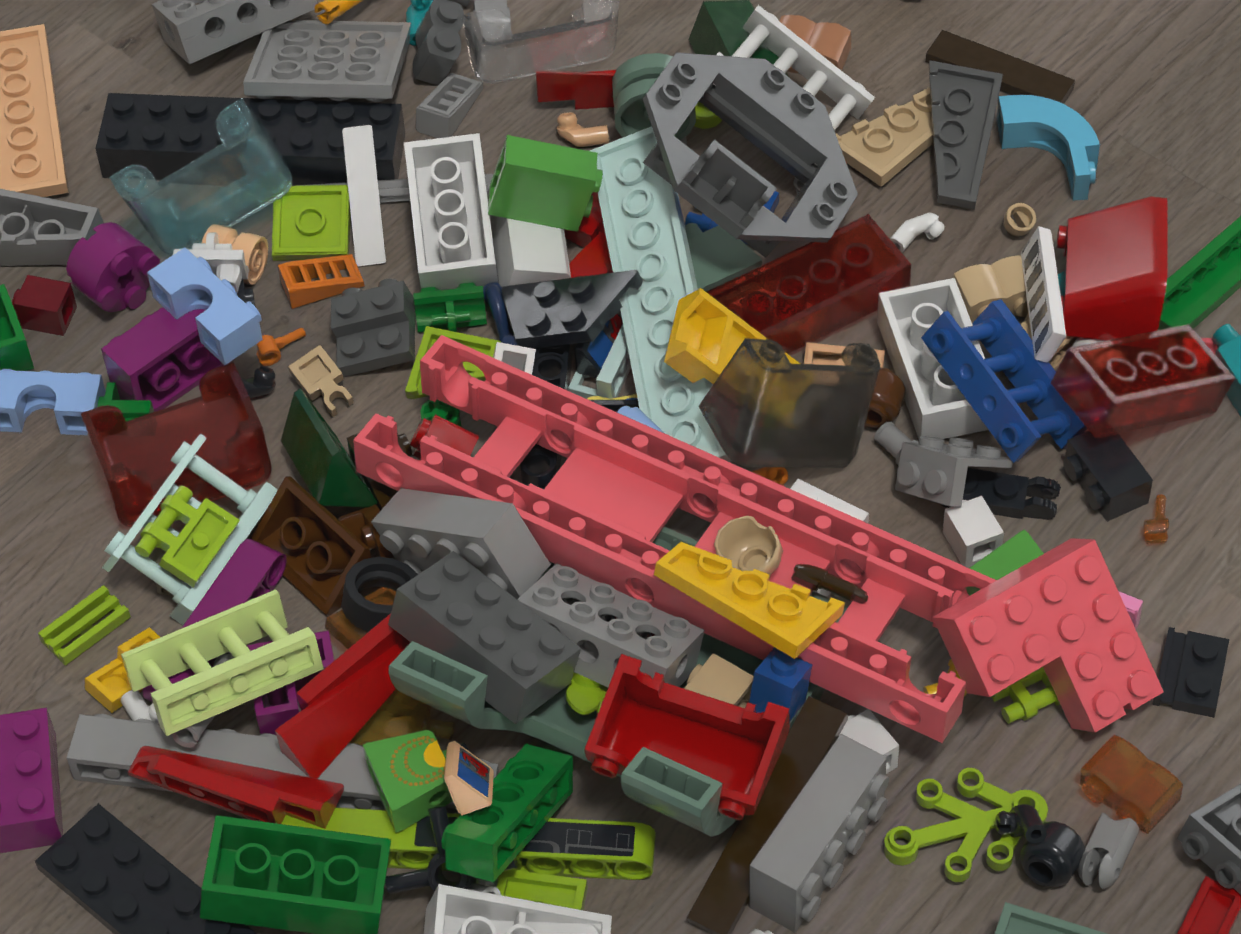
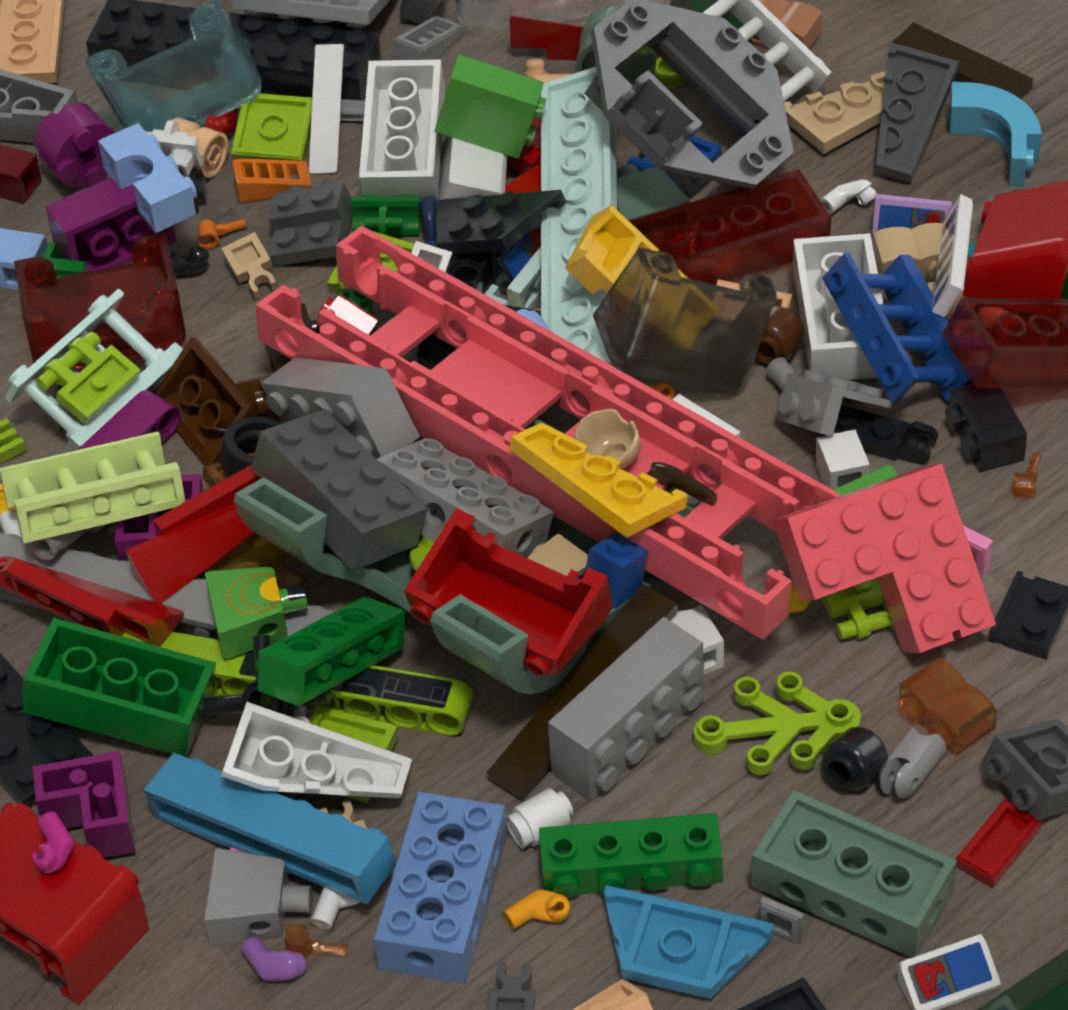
camera: 10 degrees right, 5 degrees down
dark green slope [281,388,378,507] -> none
light nougat slope [444,741,494,816] -> none
black arm [995,804,1047,844] -> none
tan hinge [1003,203,1036,237] -> none
none -> red arm [205,102,238,138]
none -> slope [872,194,952,239]

